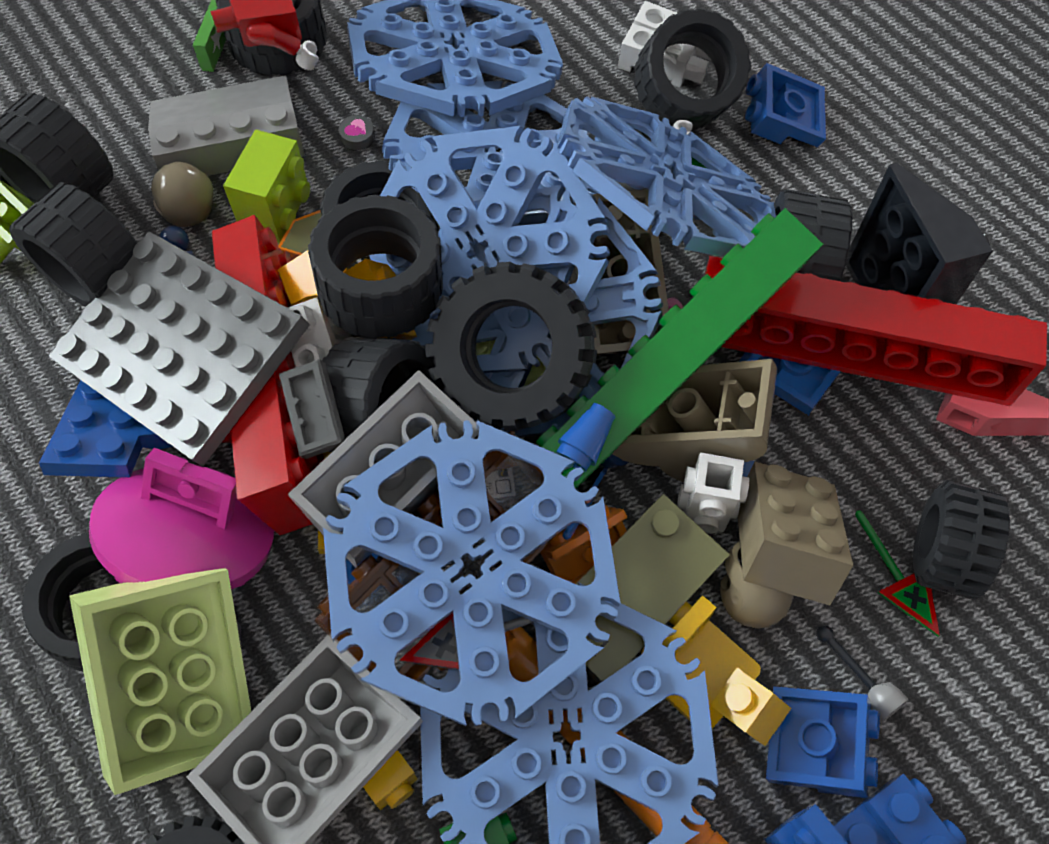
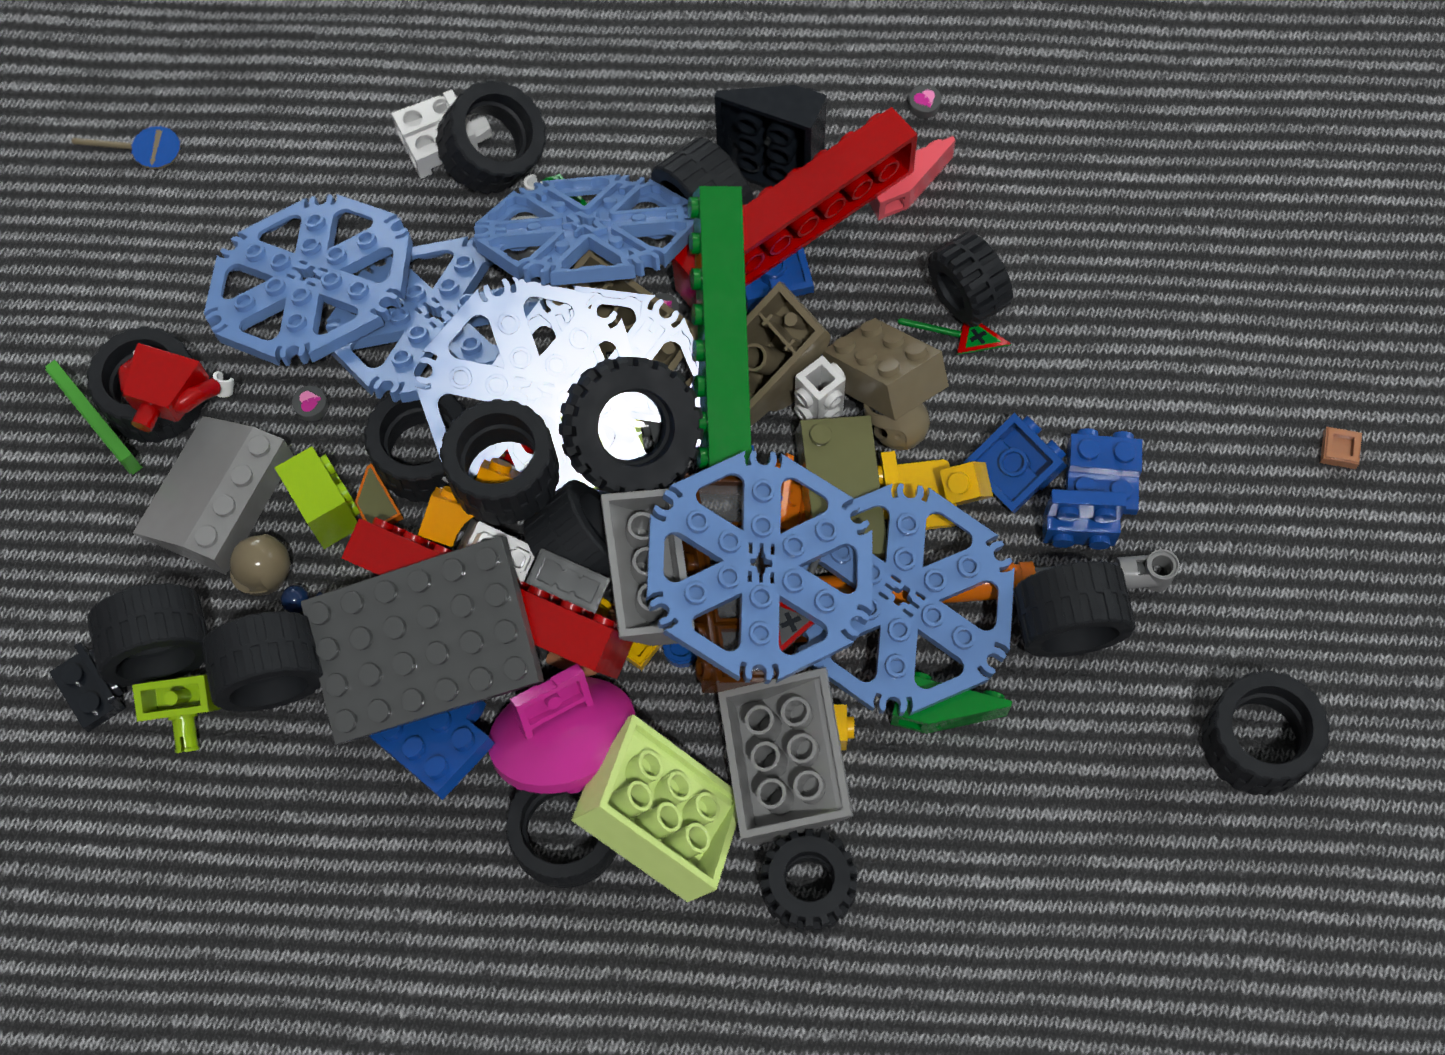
camera: 45 degrees left, 5 degrees up
blue cone [555,403,616,472] -> none
blue plate [745,63,826,148] -> none
hinge [816,625,909,723] -> none

